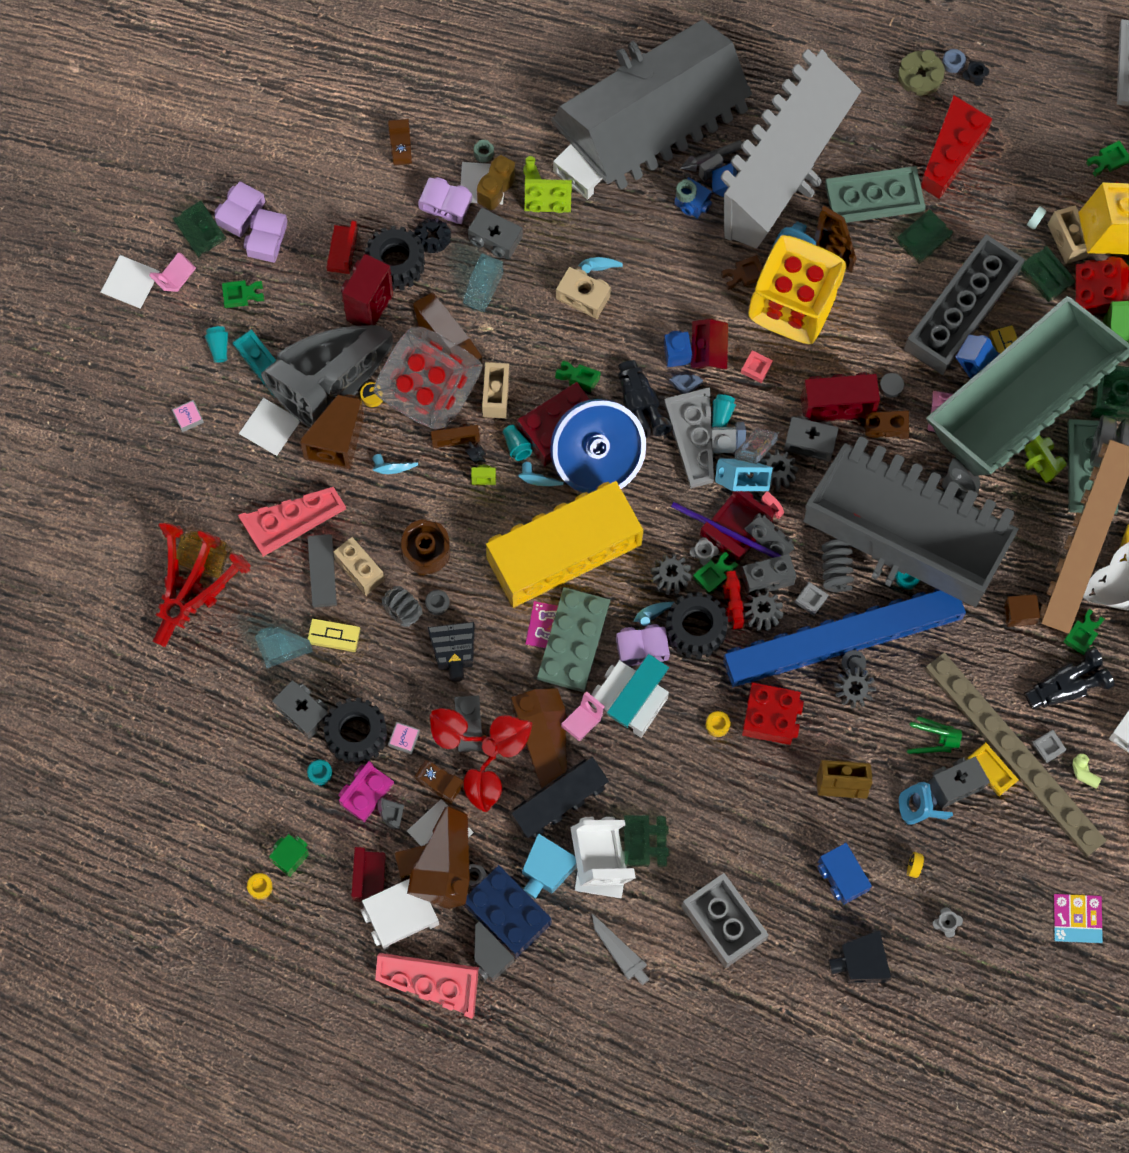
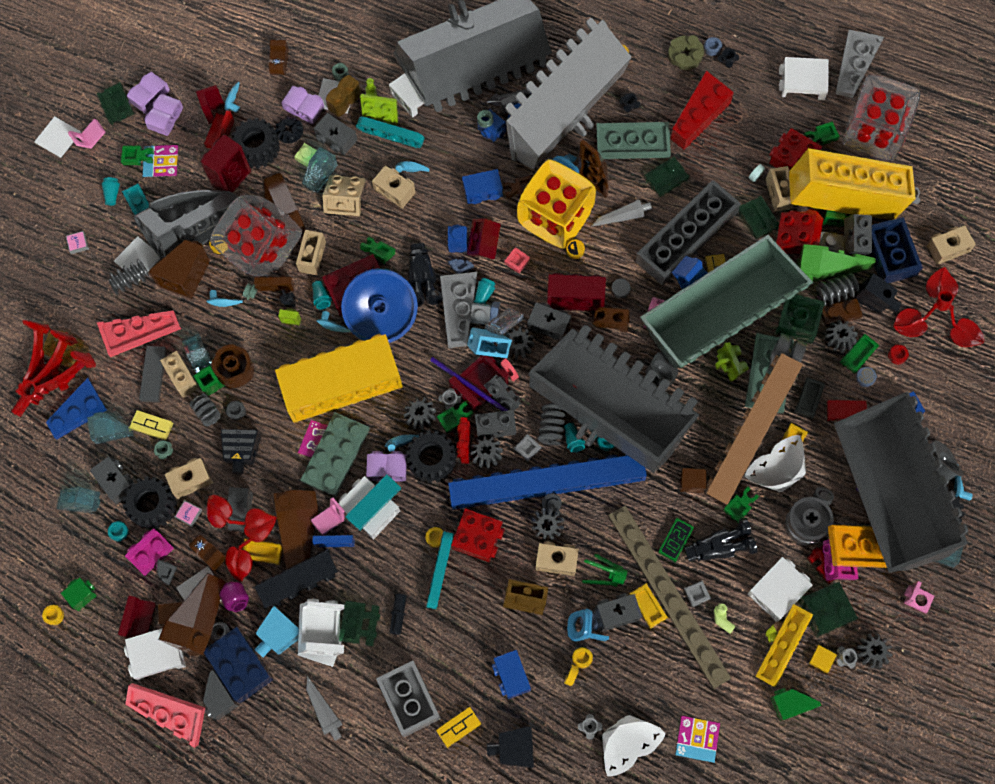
camera: 15 degrees right, 0 degrees up
none -> blue wing [46,378,107,440]
none -> clear light blue slope [57,487,100,513]
none -> dark grey piece [108,259,151,295]
none -> sticker [143,145,178,177]
none -> sand green plate [154,441,173,459]
none -> tan brick [165,458,213,499]
none -> clear light blue slope [182,333,212,373]
none -> green brick [194,366,224,396]
none -> dark red panel [196,85,224,124]
none -> magenta head [219,582,249,612]
none -> medium azure bar [224,82,240,113]
none -> sand green plate [242,283,258,300]
none -> yellow tile [243,538,283,565]
none -> yellowish green plate [294,143,320,168]
none -> blue tile [313,535,355,548]
none -> tan bracket [323,175,365,216]
none -> teal beam [356,117,425,148]
none -> black axle [389,594,407,635]
none -> teal beam [426,531,453,610]
none -> yellow tile [436,707,482,748]
none -> blue brick [462,169,503,204]
none -> tan brick [536,541,579,576]
none -> teal cone [564,423,585,453]
none -> yellow tile [566,239,585,259]
none -> yellow tile [572,647,593,669]
none -> light grey bar [591,199,652,227]
none -> white piece [602,715,666,776]
none -> black plate [619,93,640,112]
none -> tile [658,518,694,563]
none -> red brick [769,128,823,171]
none -> white panel [779,57,829,100]

